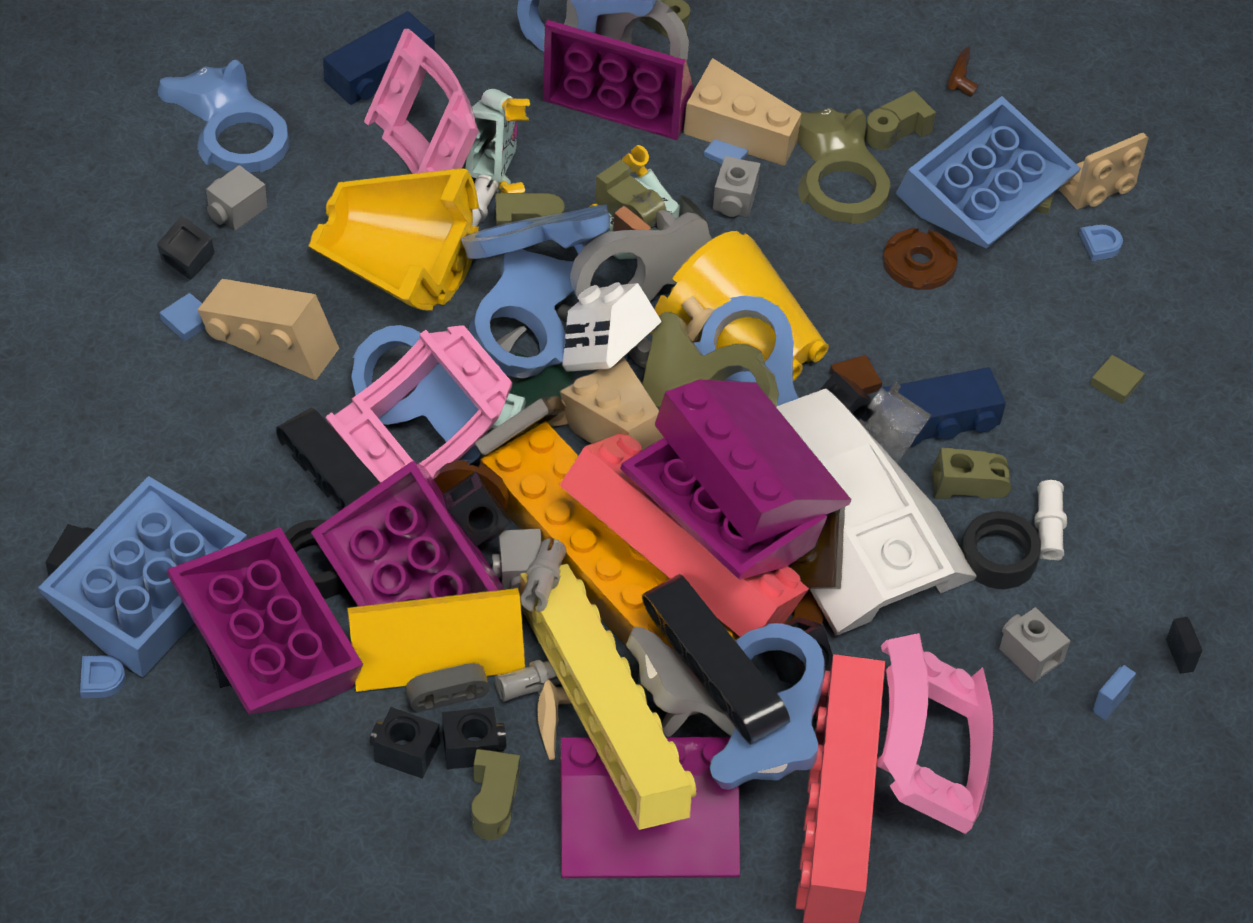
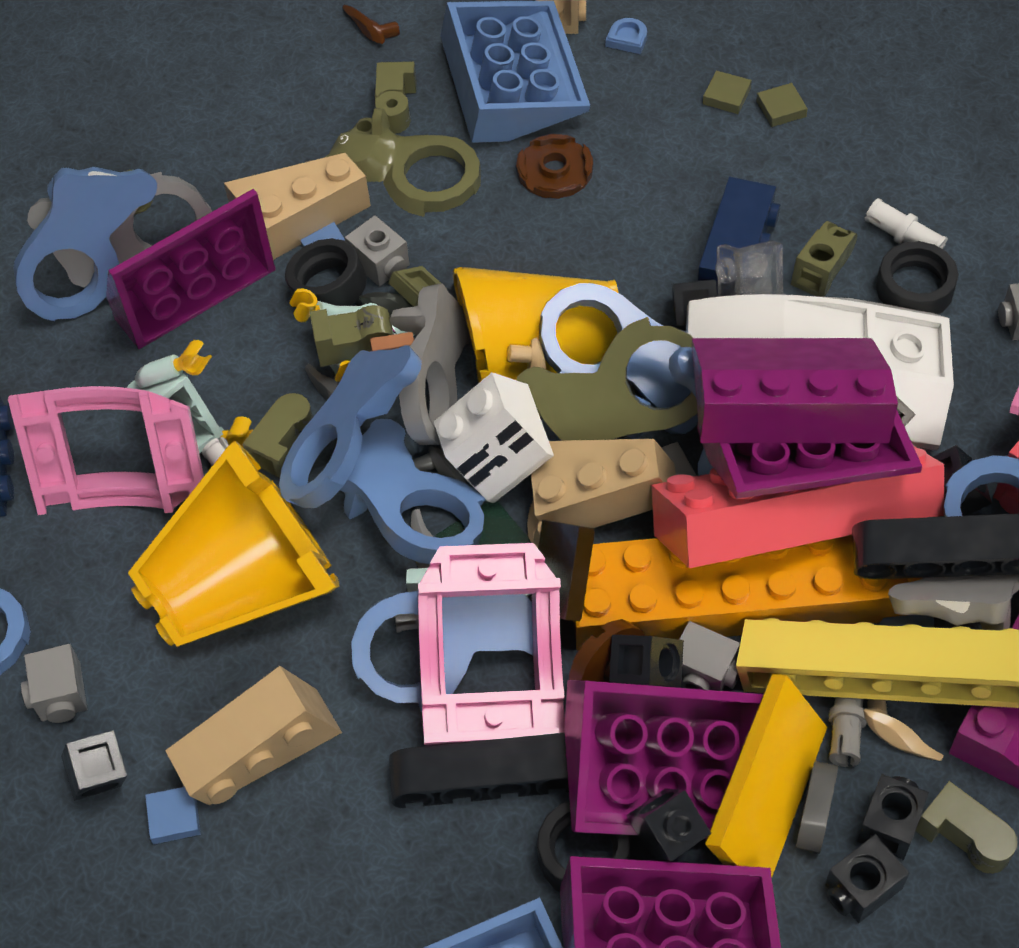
camera: 50 degrees left, 5 degrees up
light grey pin [520,539,566,612] -> none
reddish brown tile [830,355,882,394] -> none
none -> black tyre [285,238,367,306]
none -> olive tile [389,266,447,306]
none -> black brick [626,788,711,862]
none -> olive tile [703,70,752,114]

